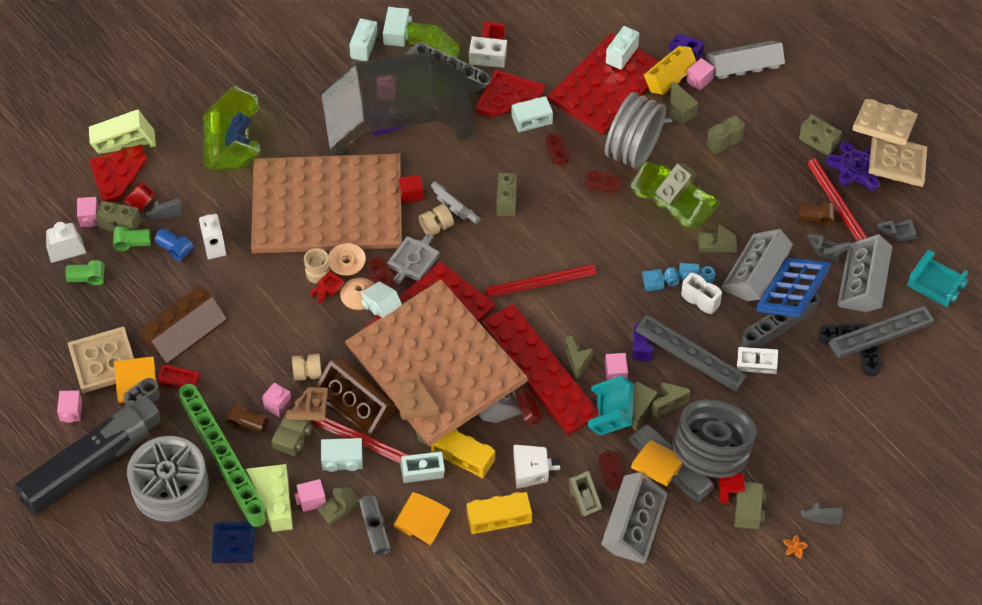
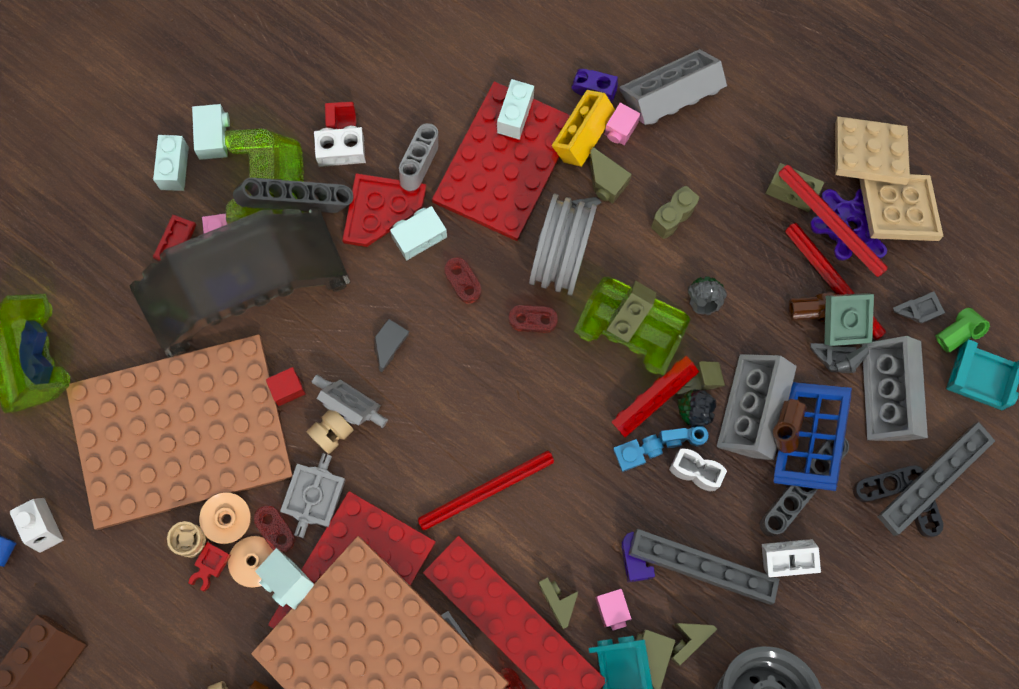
camera: 15 degrees left, 20 degrees up
olive brick [497,173,517,217] -> none
none -> dark grey slope [374,319,409,372]
none -> light grey beam [399,123,438,191]
none -> red plate [612,356,699,438]
none -> black piece [678,389,717,428]
none -> dark grey piece [688,276,727,315]
none -> reddish brown piece [773,399,806,453]
none -> red axle [778,165,888,277]
none -> sand green plate [824,293,874,346]
none -> bright green piece [935,308,990,352]

